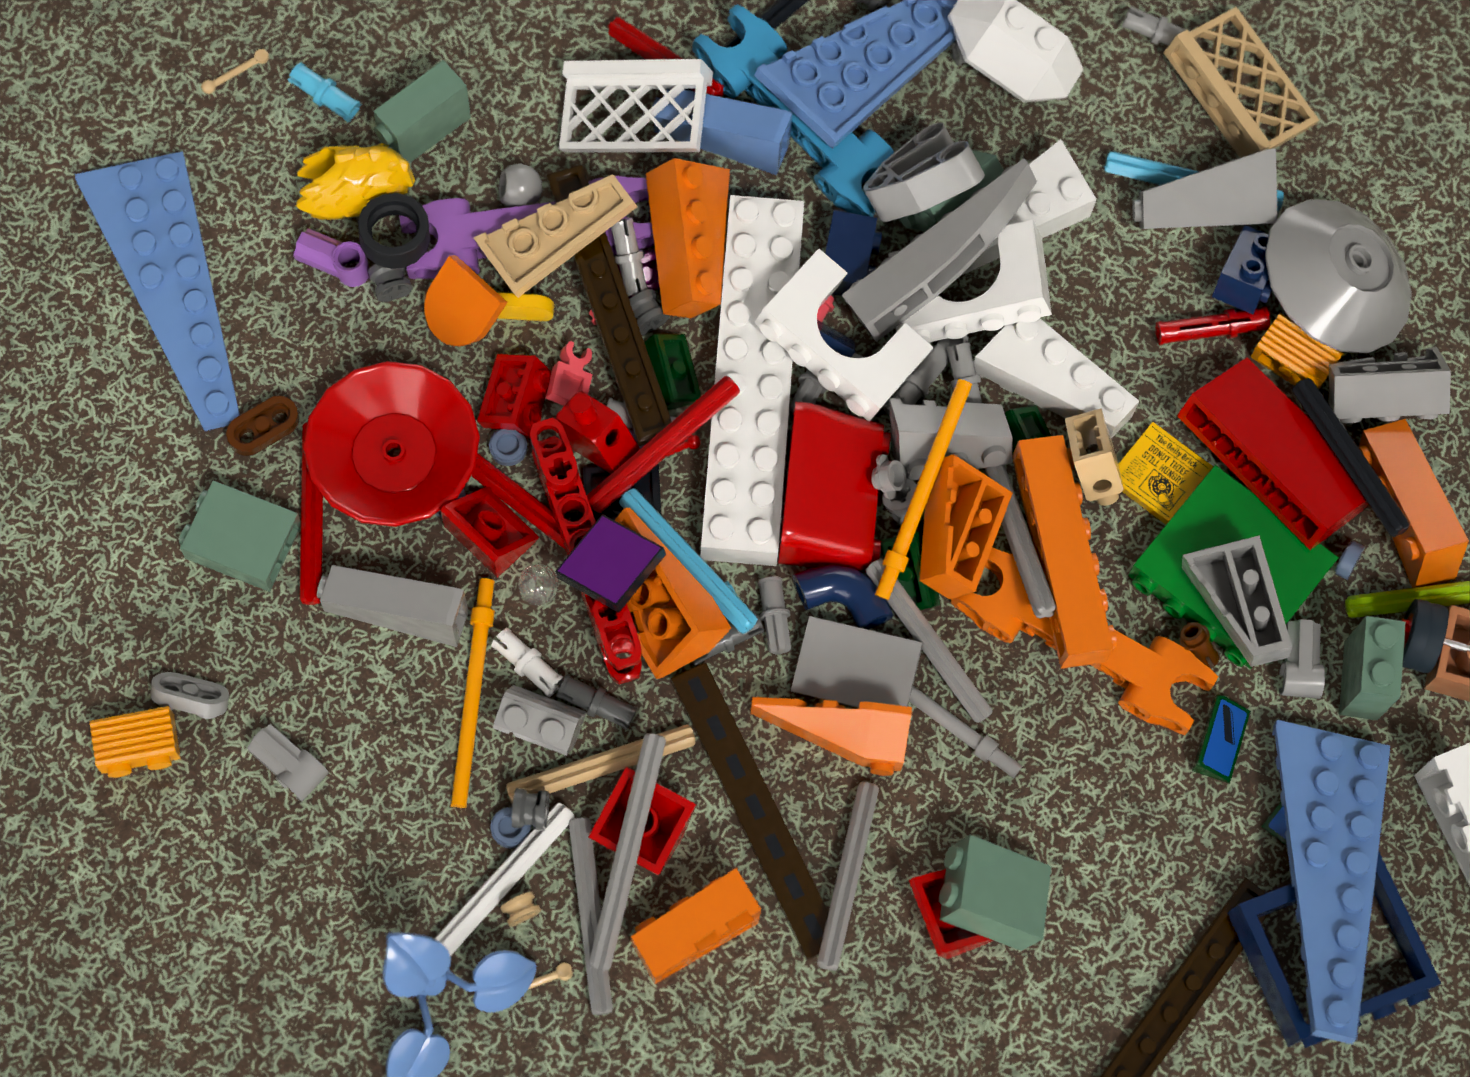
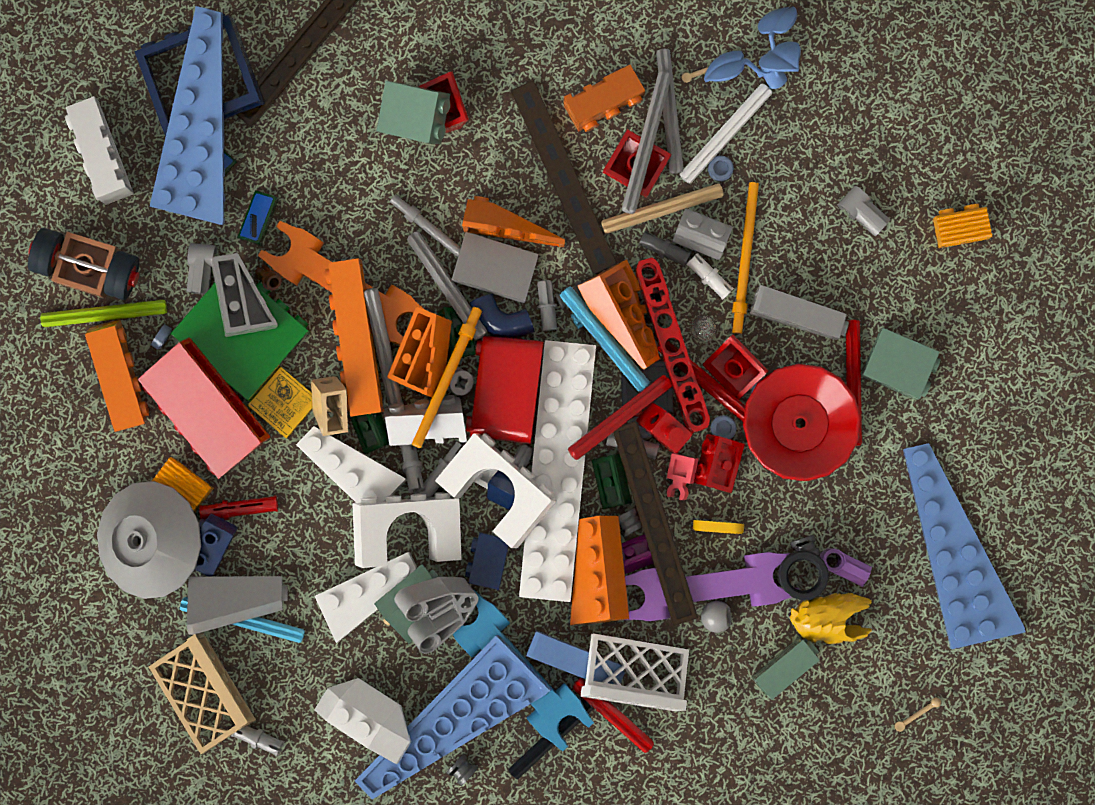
camera: 170 degrees left, 15 degrees up
light grey plate [150,672,229,719] -> none
reddish brown plate [226,396,299,456] -> none
medium azure pin [288,62,361,122] -> none
orange tile [424,255,508,346] -> none
tan wing [473,174,638,298] -> none
tan bush [500,892,541,927] -> none
dark grey wheel [512,788,549,831] -> none
dark purple tile [555,514,666,613] -> none
light grey pin [611,218,648,296] -> none
light grey axle [817,782,879,971] -> none
light grey slope [842,158,1037,342] -> none
light grey plate [871,454,906,500] -> none
black axle [1292,378,1410,537] -> none
light grey wedge [1329,347,1451,423] -> none
sand green brick [1339,616,1405,720] -> none

